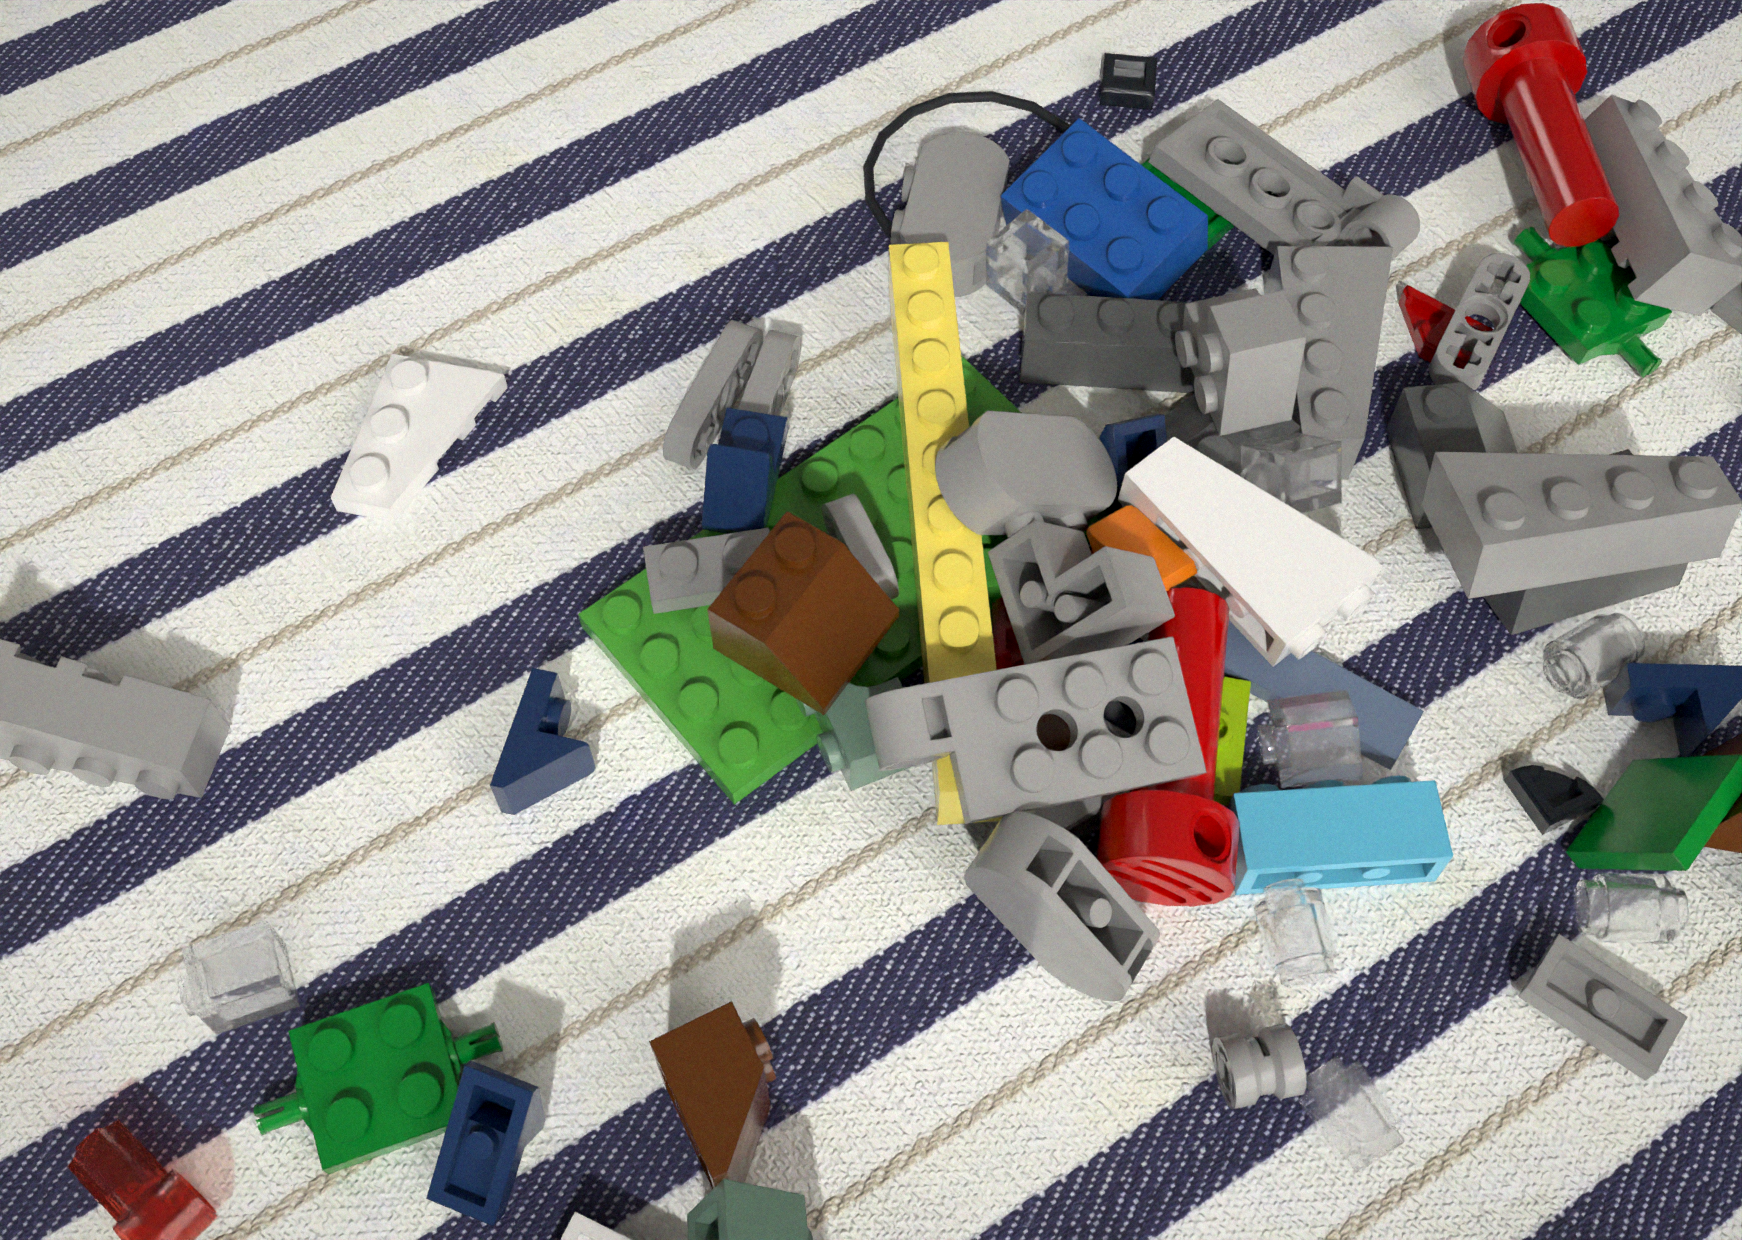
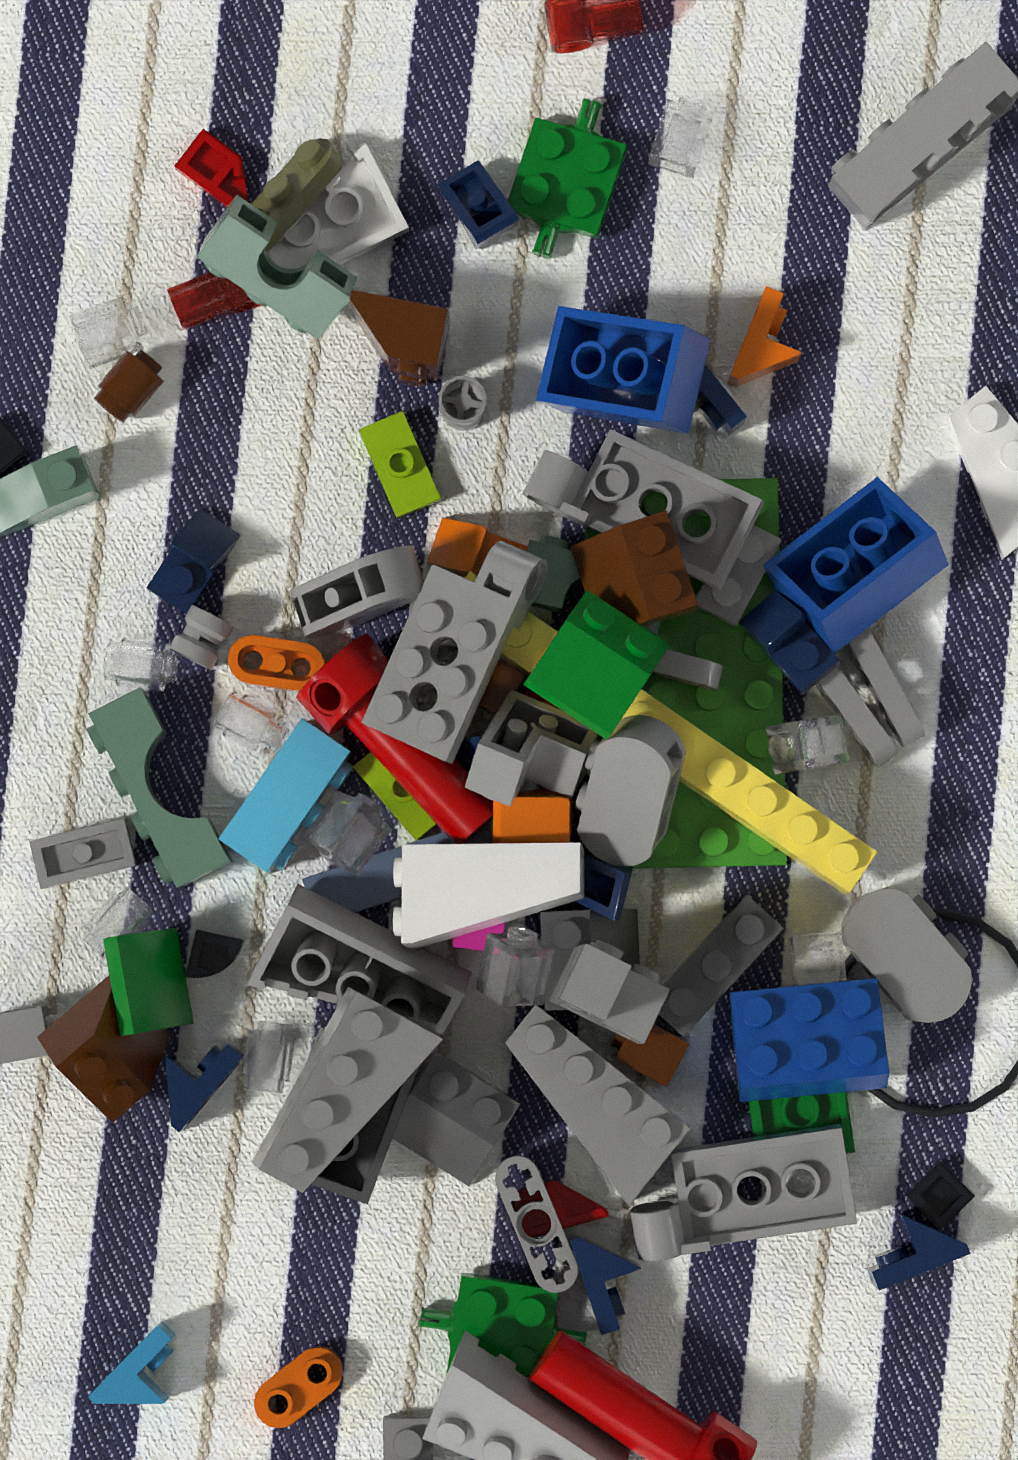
camera: 130 degrees right, 25 degrees up
none -> sand green arch [86,687,233,889]
none -> dark blue slope [146,509,241,614]
none -> orange plate [228,635,325,692]
none -> light grey wedge [246,884,472,1034]
none -> lime plate [358,411,441,520]
none -> orange slope [426,517,528,577]
none -> light grey wheel [439,376,487,431]
none -> light grey hinge [522,429,764,591]
none -> green slope [524,590,670,740]
none -> blue brick [536,306,711,434]
none -> dark blue slope [569,1235,642,1335]
none -> orange slope [727,286,802,387]
none -> blue brick [763,477,949,654]
none -> clear brick [766,714,850,775]
none -> dark blue slope [867,1214,971,1290]

